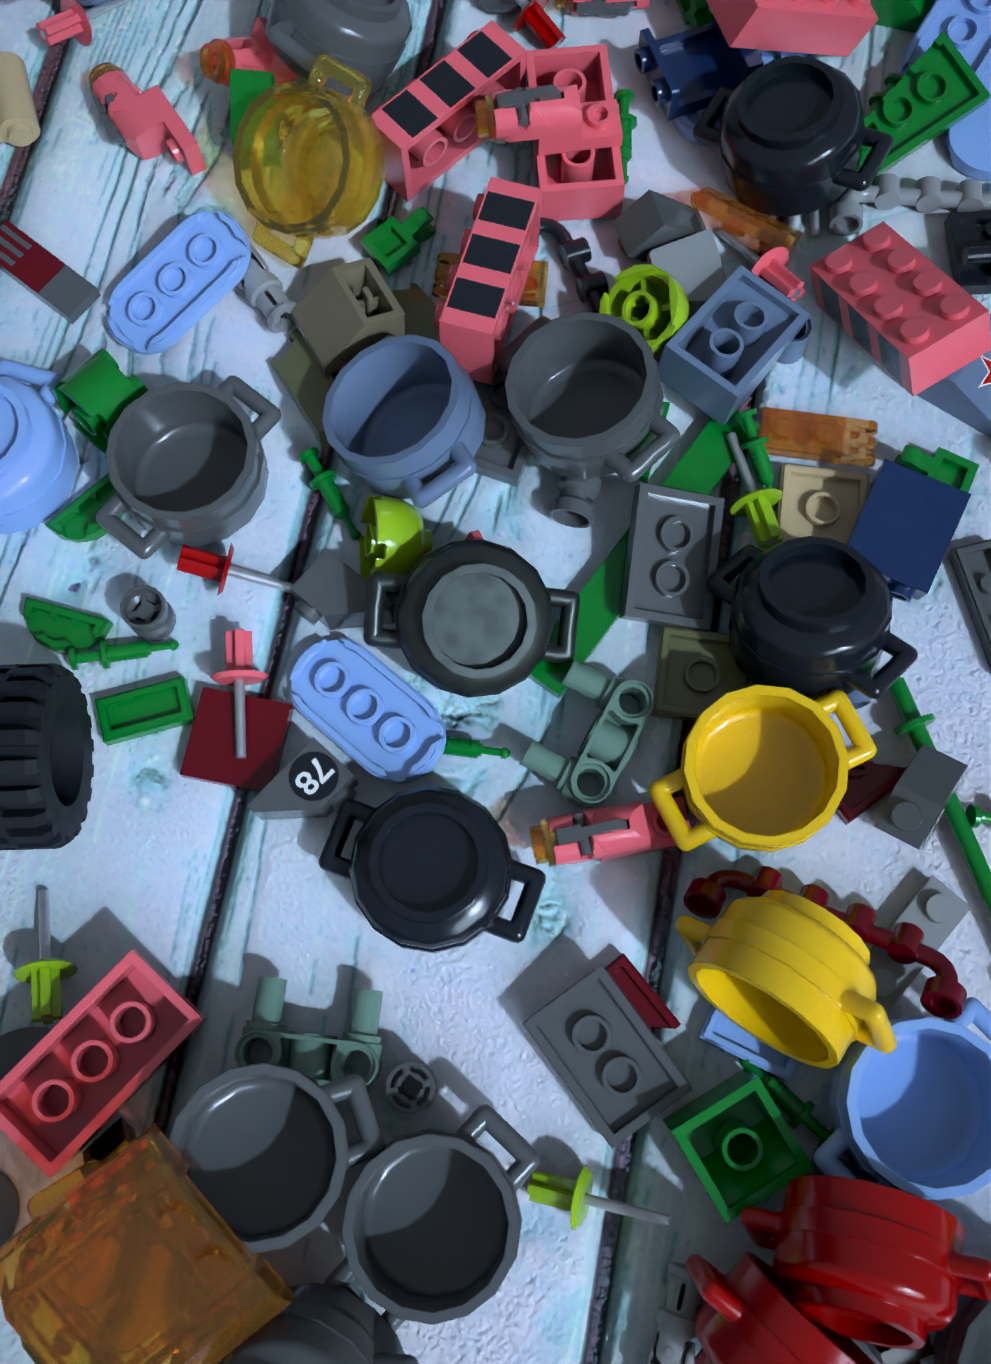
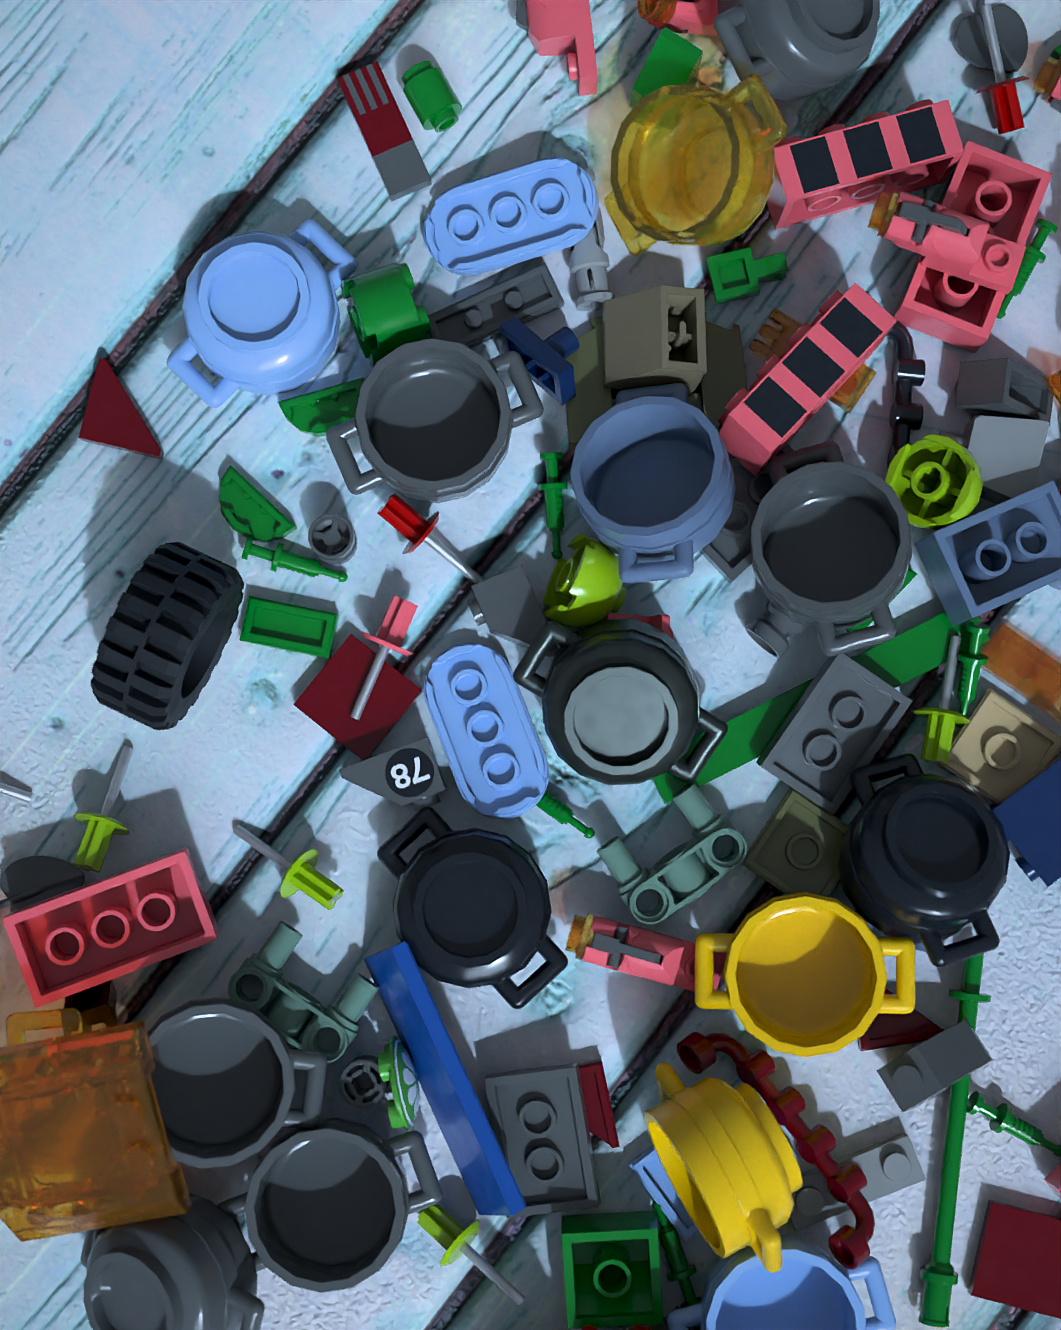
camera: 25 degrees right, 10 degrees up
none -> lime piece [233,825,344,910]
none -> blue tile [364,941,526,1216]
none -> bright green dish [378,1036,420,1131]
none -> green brick [402,61,462,132]
none -> dark grey tile [428,262,564,349]
none -> dark blue tile [500,316,580,406]

